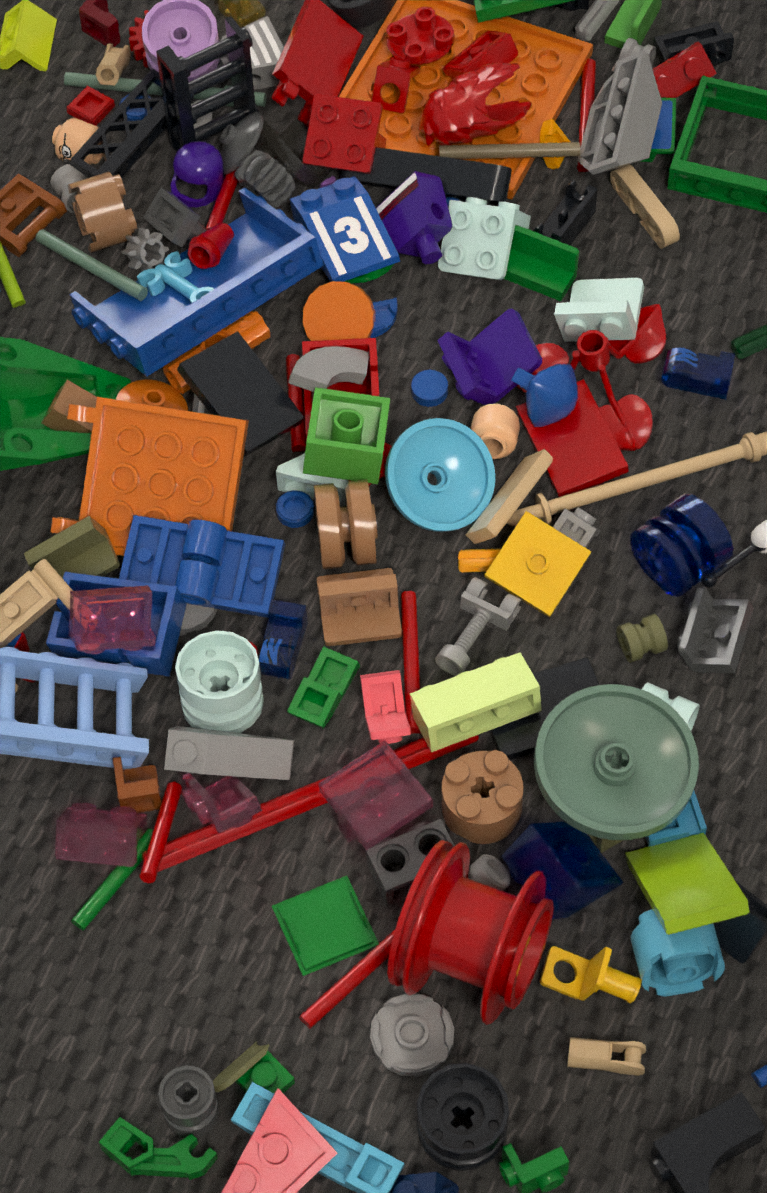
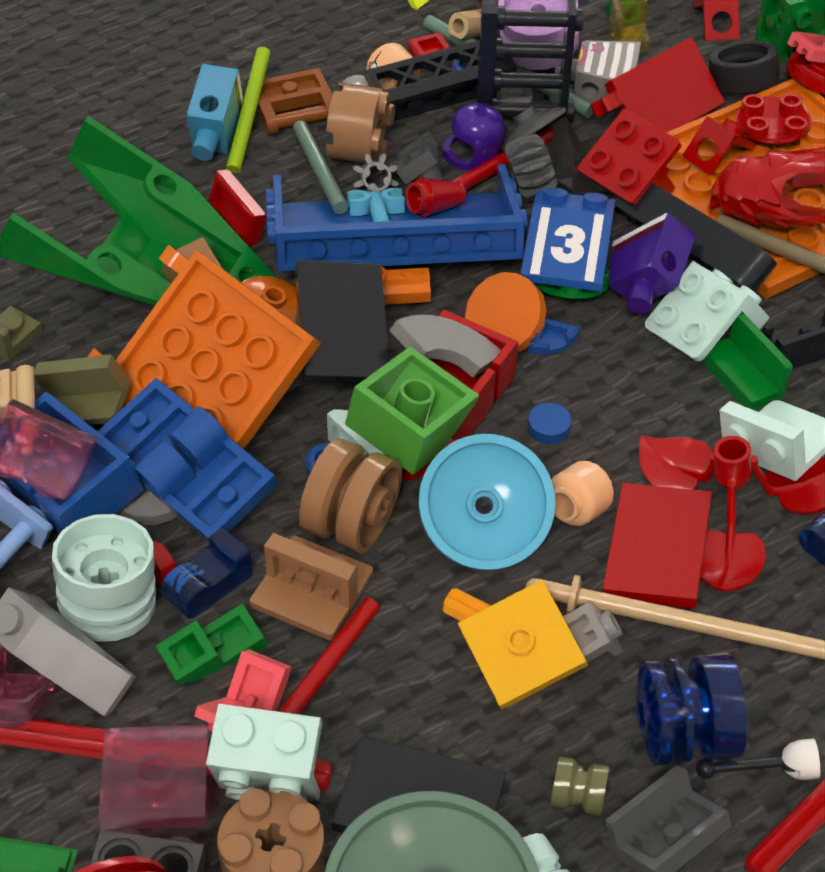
camera: 30 degrees right, 10 degrees down
yellowish green brick [410,652,542,752] -> none
light grey bar [435,577,522,676] -> none
dark purple bracket [437,309,542,405] -> none
tan tile [466,449,553,544] -> none
blue piece [511,364,578,427] -> none
none -> light aqua bracket [206,704,322,803]
none -> red tile [208,170,267,247]

